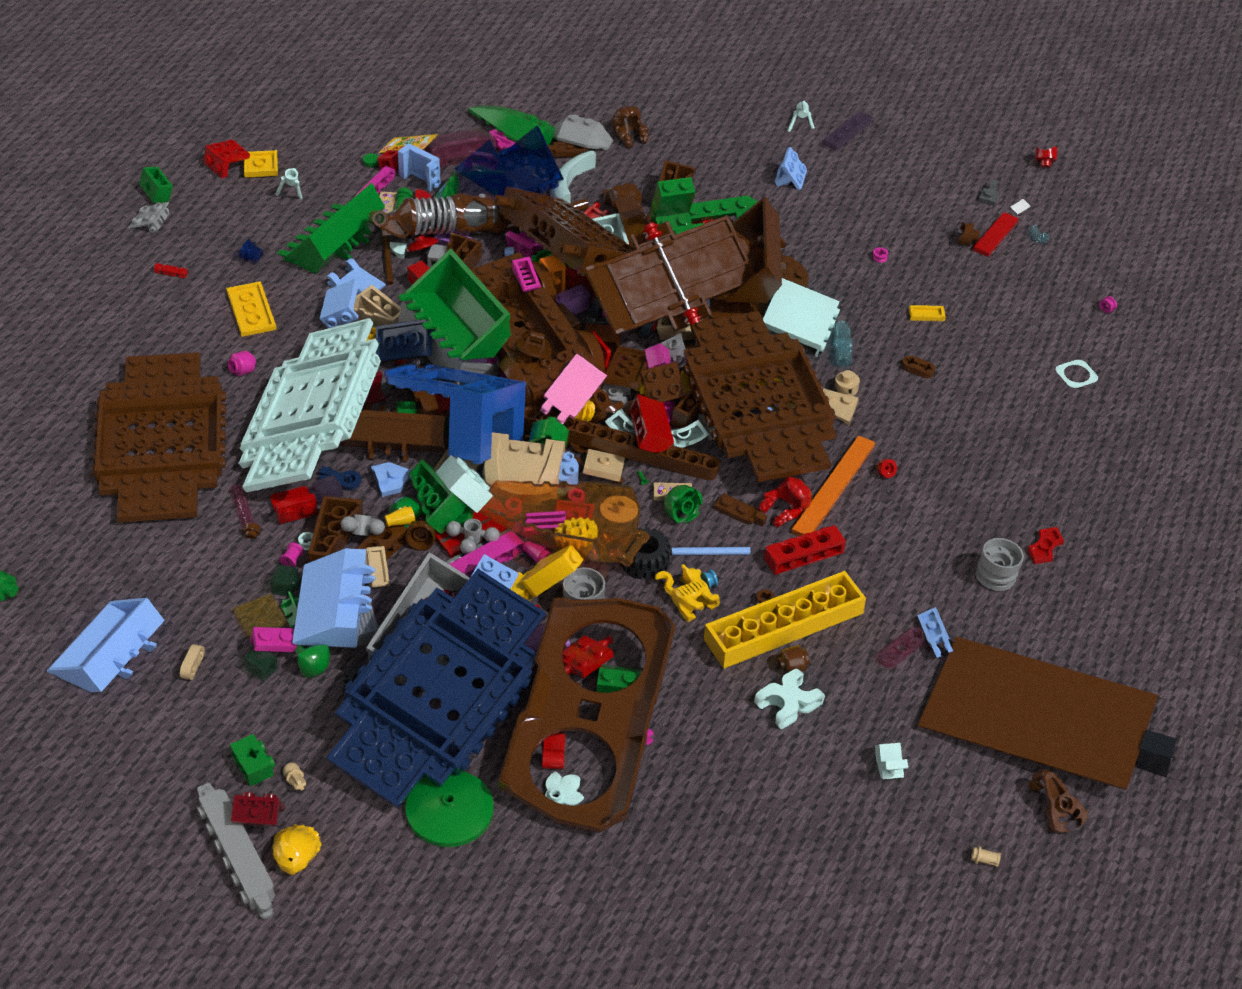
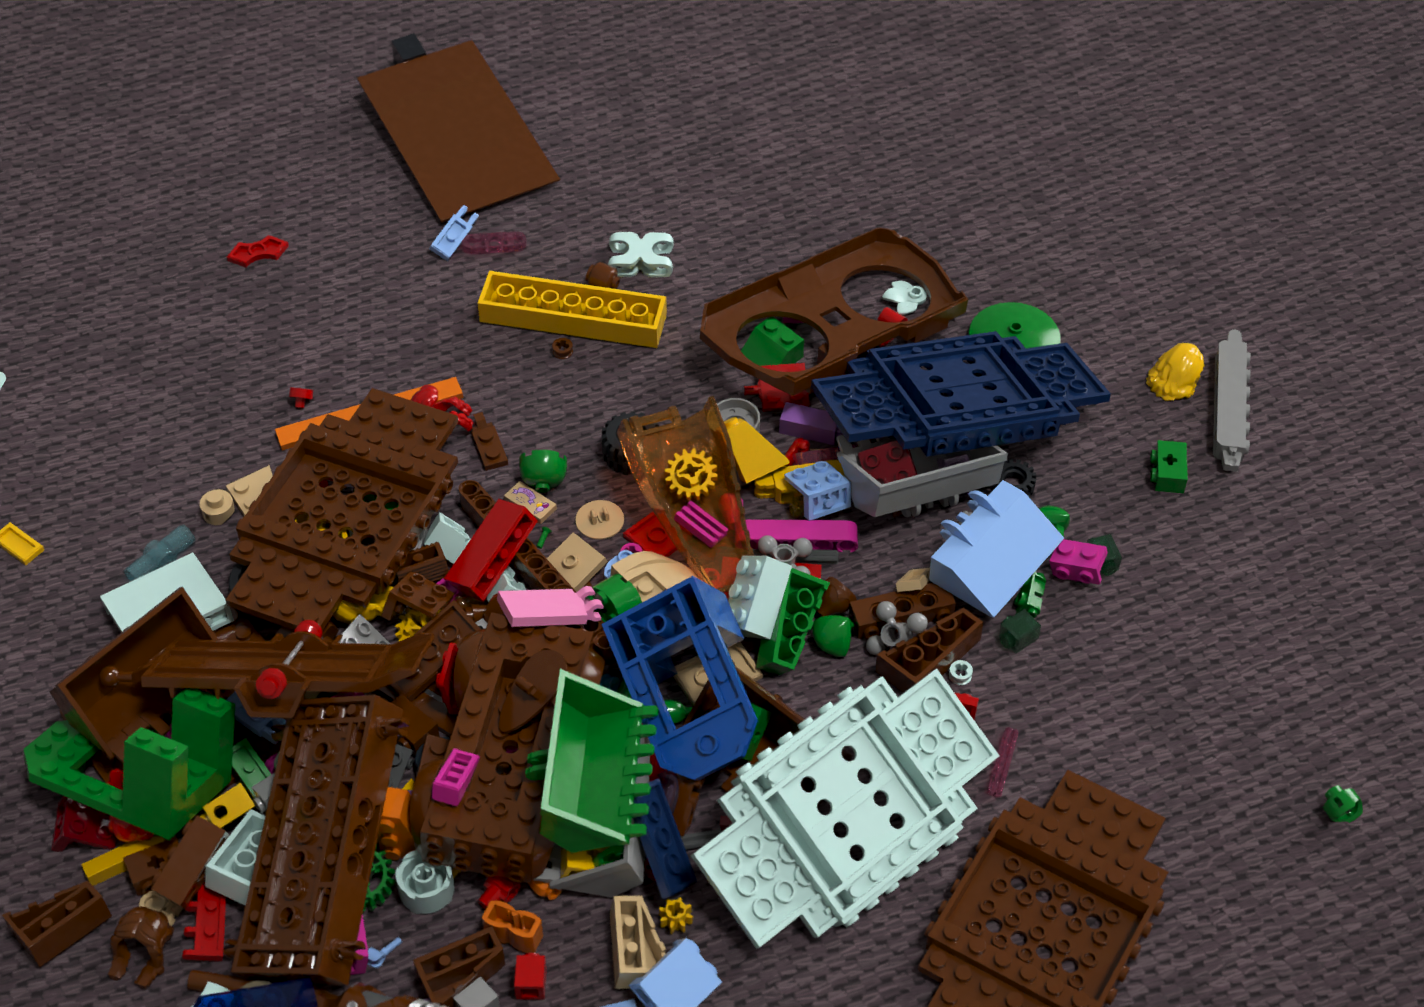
camera: 140 degrees left, 5 degrees up
light blue piece [46,598,164,692] -> none
tan beam [180,644,205,680] -> none
dark pink head [228,351,256,376] -> none
dark red bracket [231,792,285,826] -> none
clear yellow tile [233,594,287,639] -> none
reddish brown plate [241,523,261,539] -> none
dark pink bush [279,542,304,568] -> none
tan axle [283,762,307,791] -> none
light blue plate [371,462,412,497] -> none
yellow cone [385,506,415,527] -> none
dark pink brick [645,343,671,369] -> none
yellow animal [655,564,720,622] -> none
light blue piece [672,547,750,555] -> none
dark azure bush [701,569,718,589] -> none
red brick [764,525,846,575] -> none
light aqua brick [875,743,908,779] -> none
reddish brown beam [902,356,935,378] -> none
tan pin [971,846,1001,867] -> none
light grey wheel [975,538,1024,591] -> none
reddish brown animal [1029,770,1089,833] -> none

